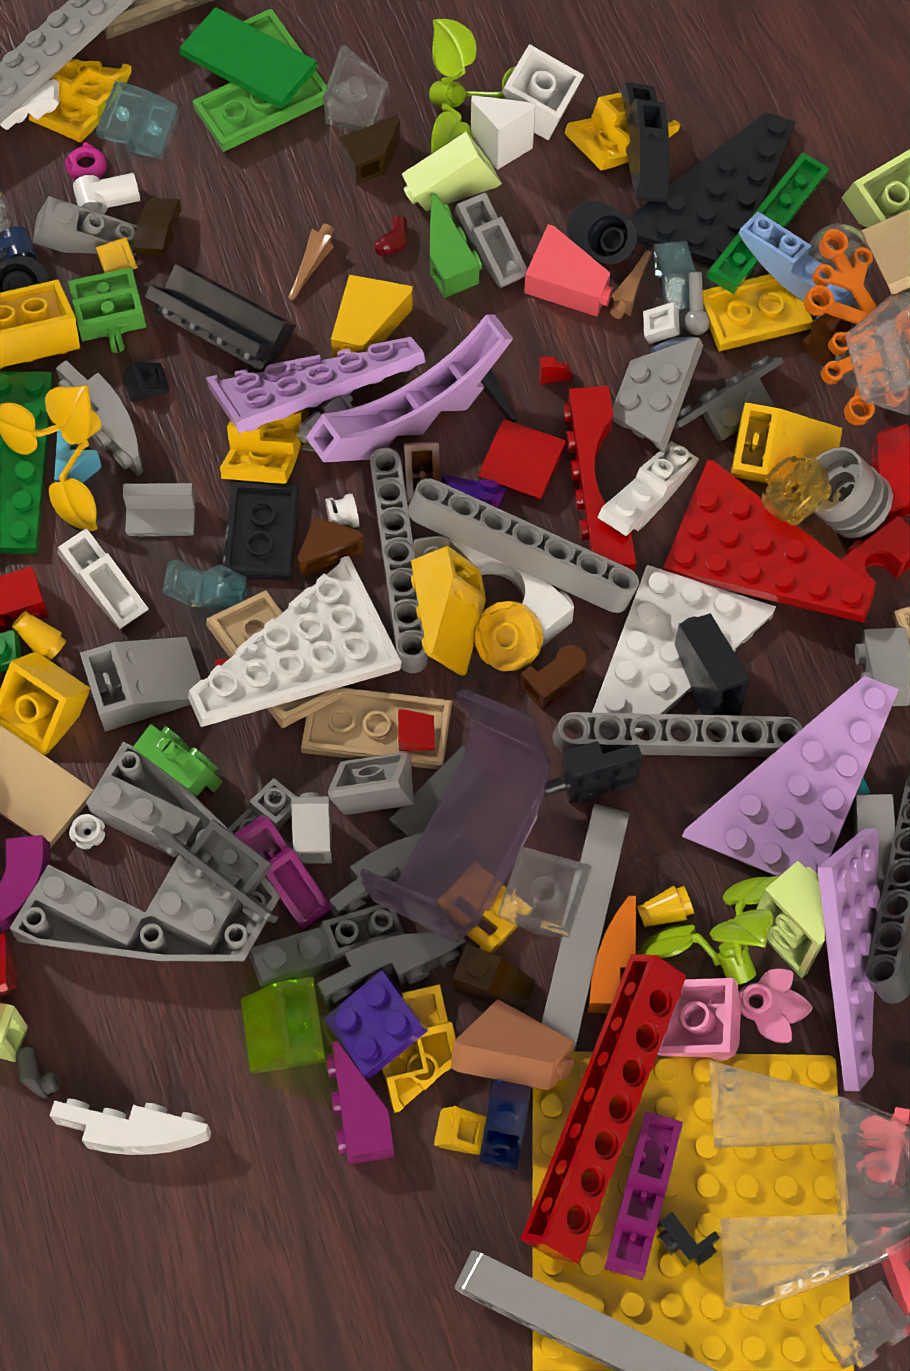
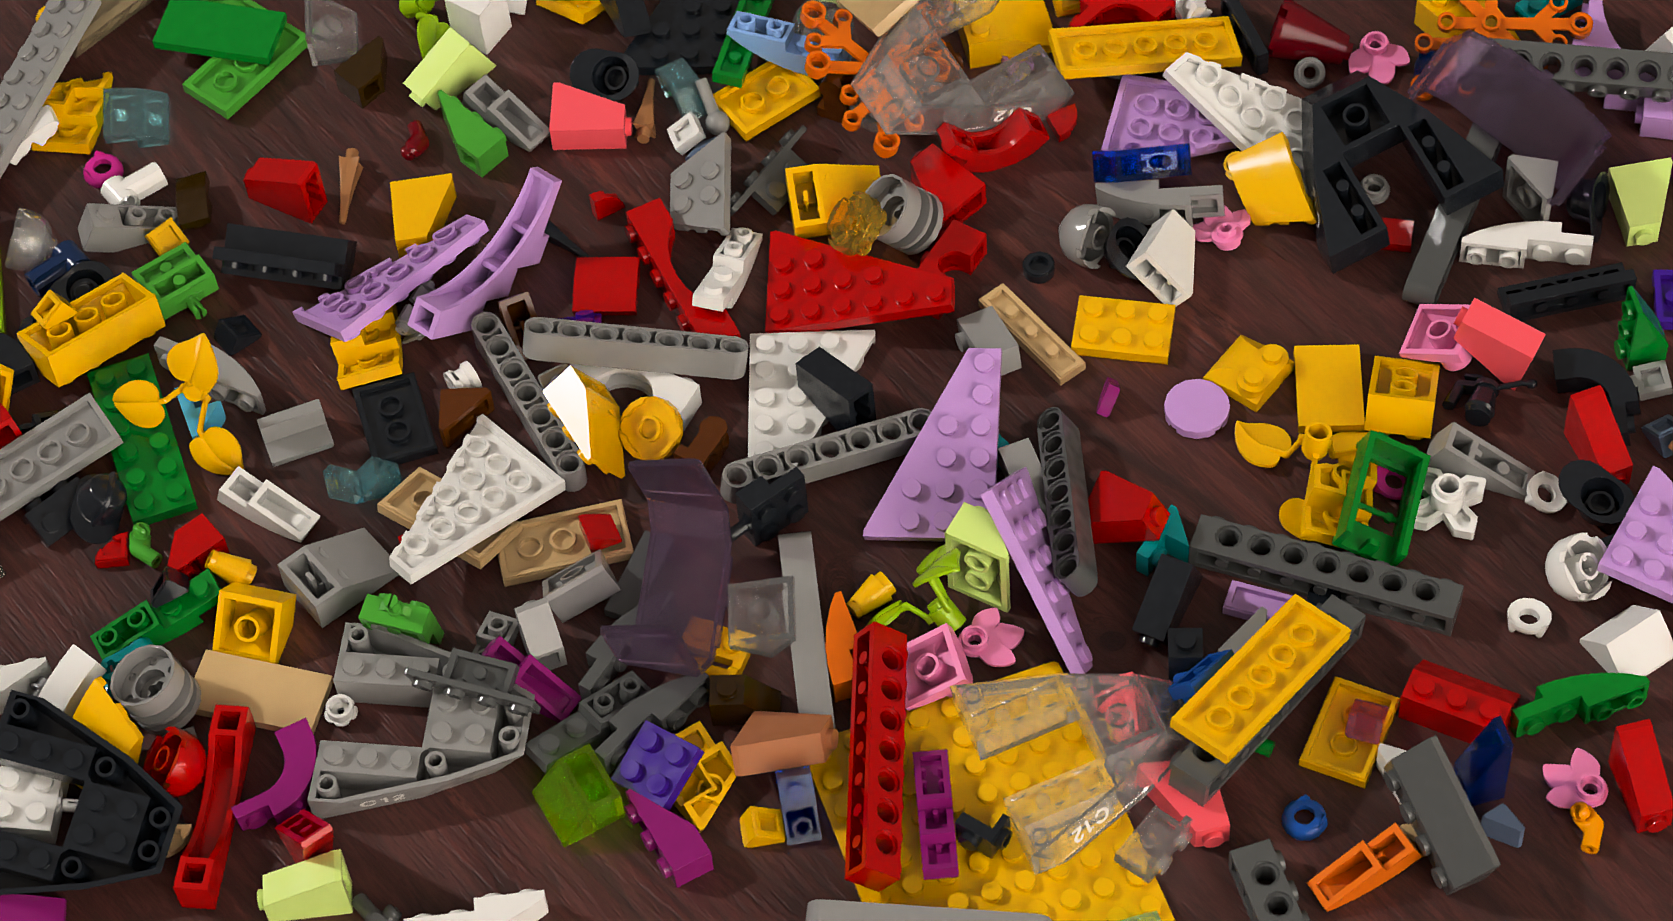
camera: 15 degrees left, 10 degrees down
none -> red slope [243,157,328,224]

